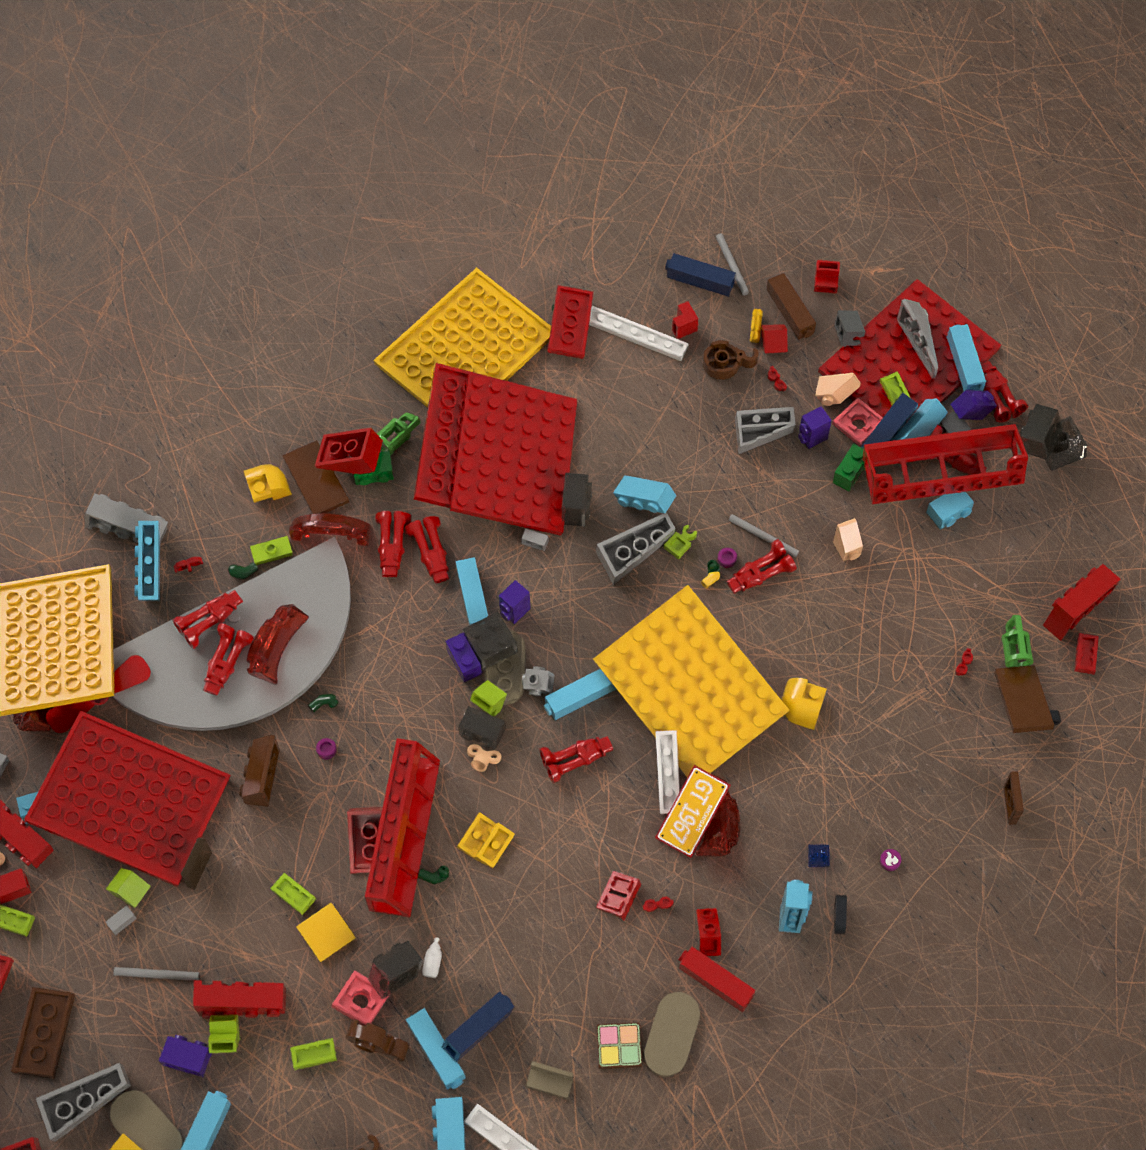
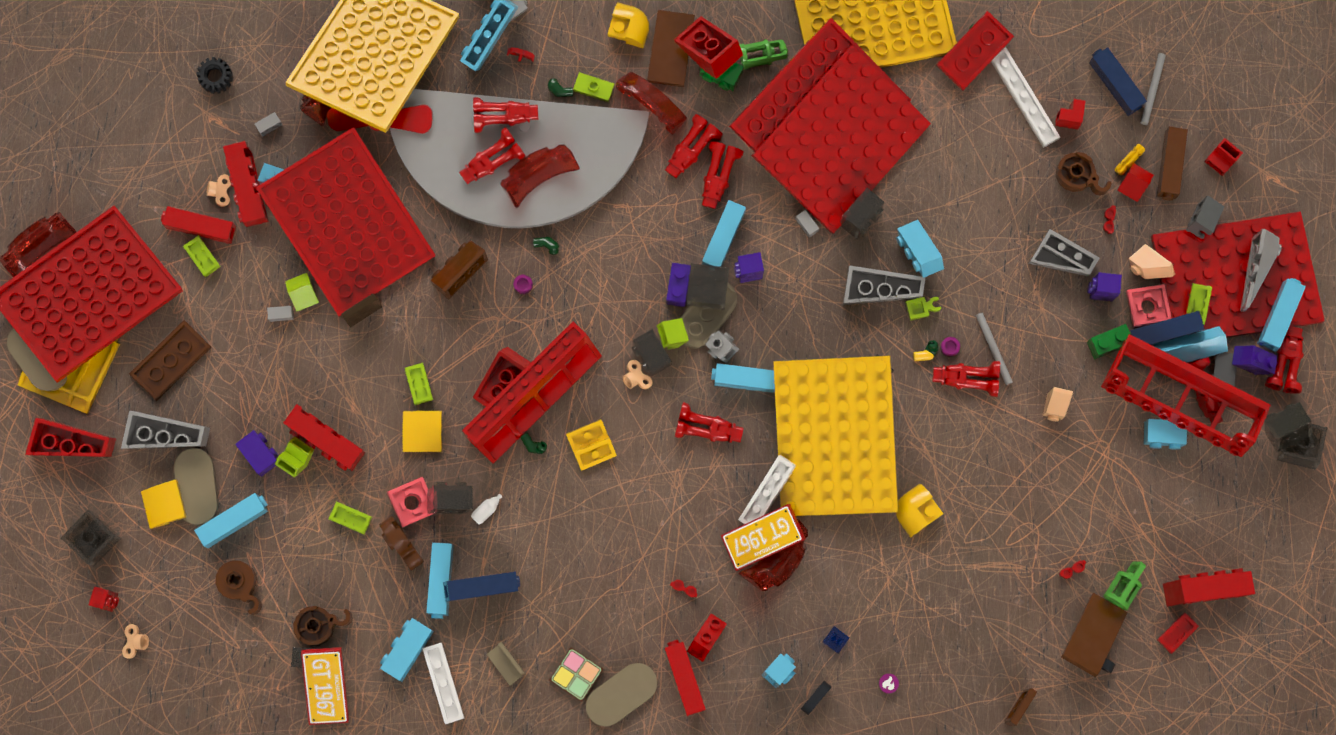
camera: 35 degrees right, 15 degrees up
light grey bar [114,967,200,981] -> none
piece [596,871,641,921] -> none

